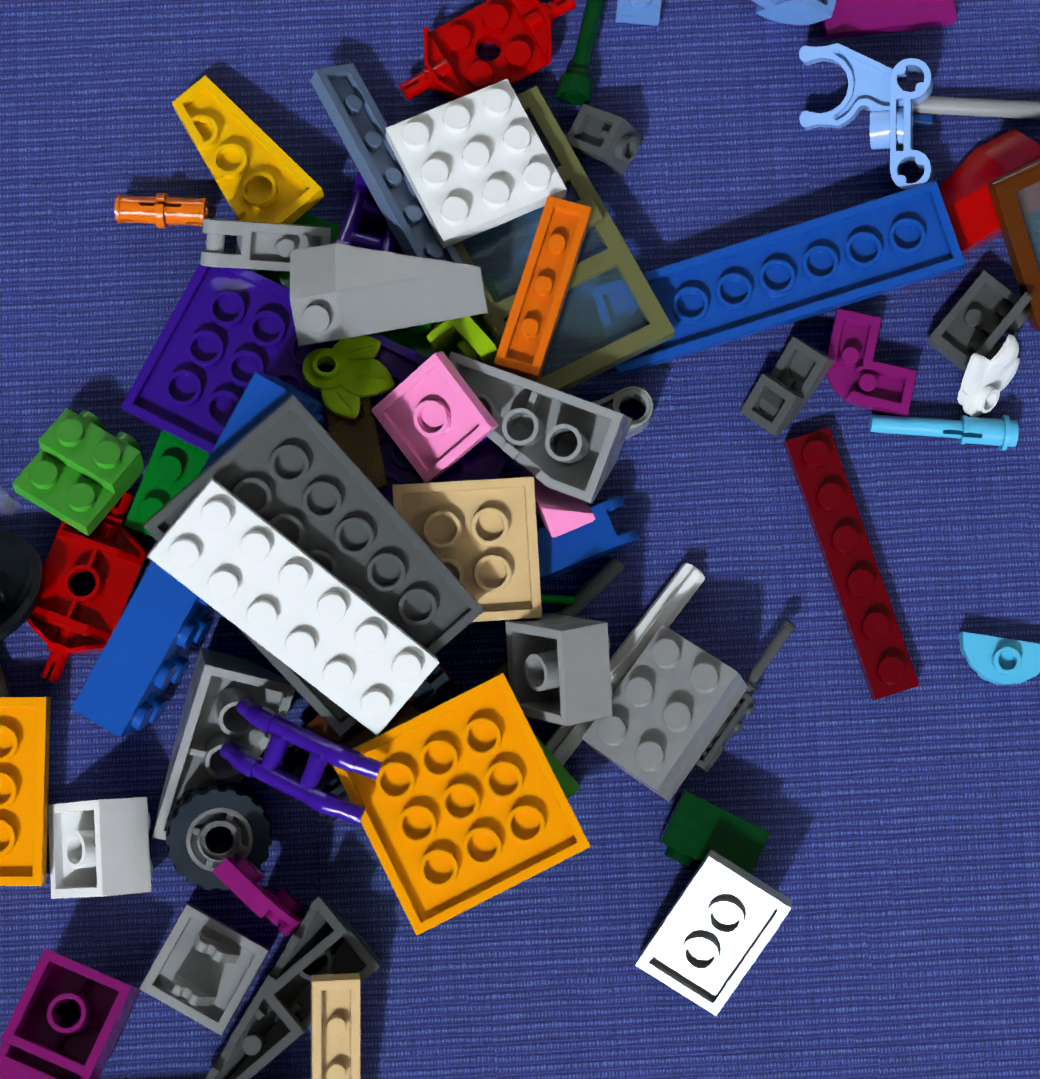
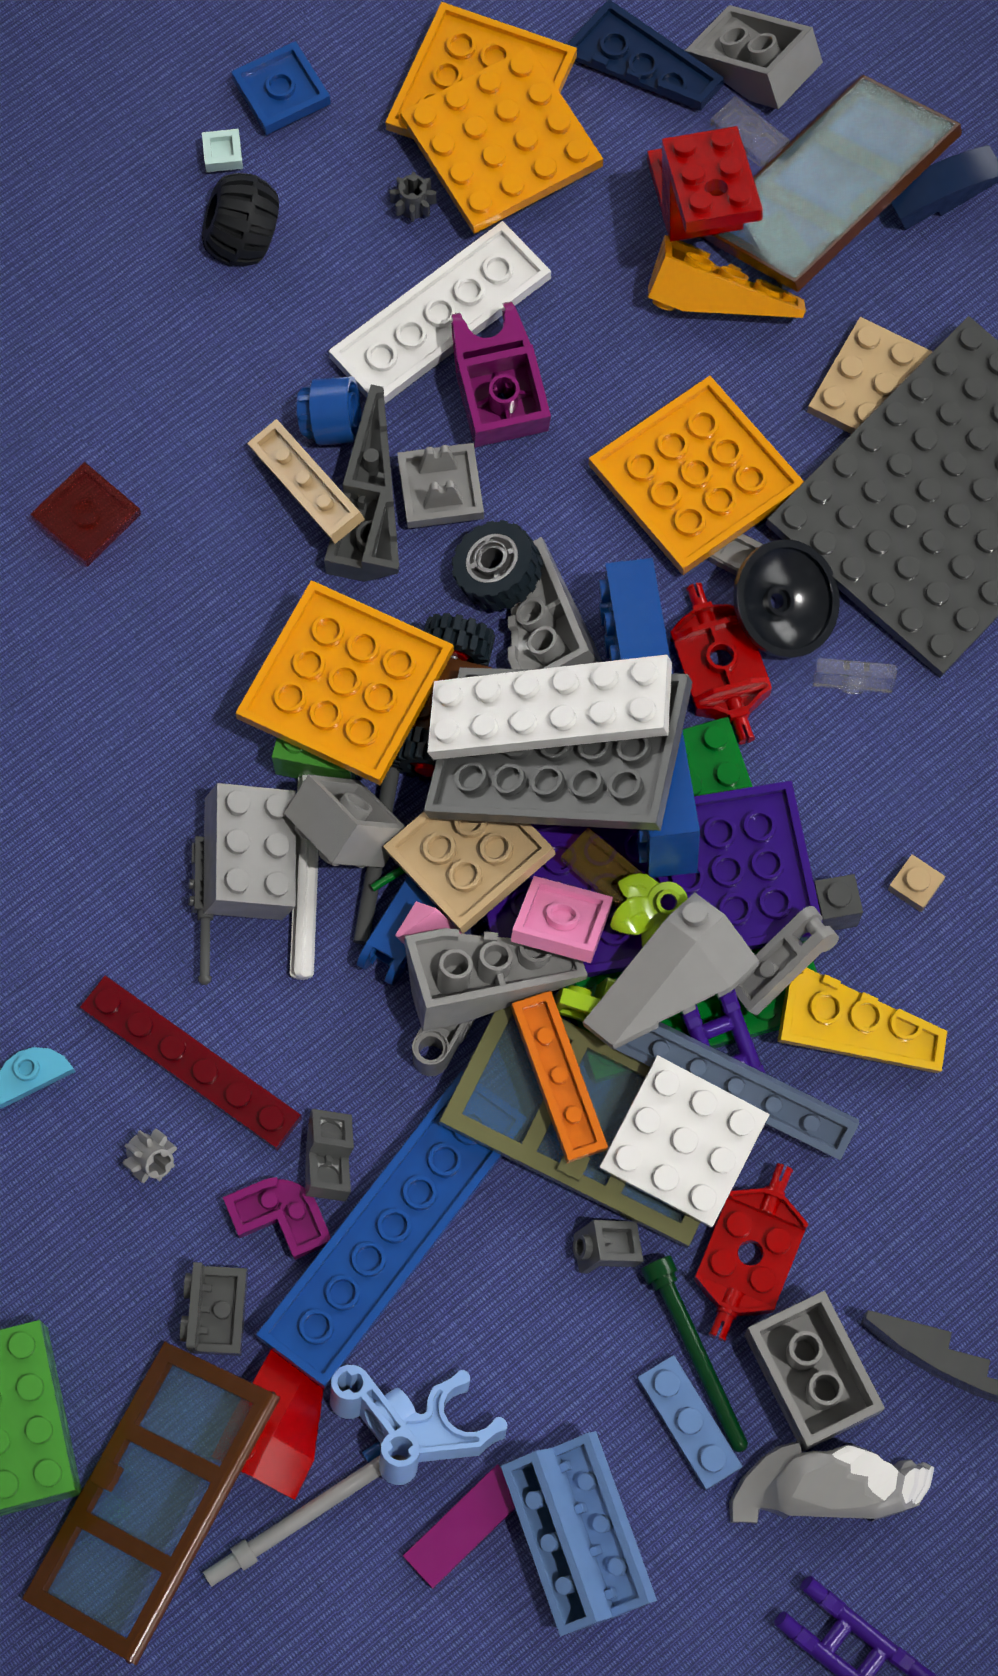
camera: 145 degrees right, 10 degrees down
bright green plate [12,408,145,536] -> none
white slope [48,797,153,899] -> none
orange pin [114,192,209,229] -> none
magenta plate [213,856,304,936] -> none
dark purple piece [220,697,382,825] -> none
plate [636,850,793,1016] -> none
dark green brick [657,791,770,874] -> none
medium azure pin [869,414,1019,451] -> none
white plate [957,334,1020,417] -> none
none -> light grey gear [122,1129,177,1183]
none -> dark grey brick [814,874,863,930]
none -> tan plate [888,854,946,912]

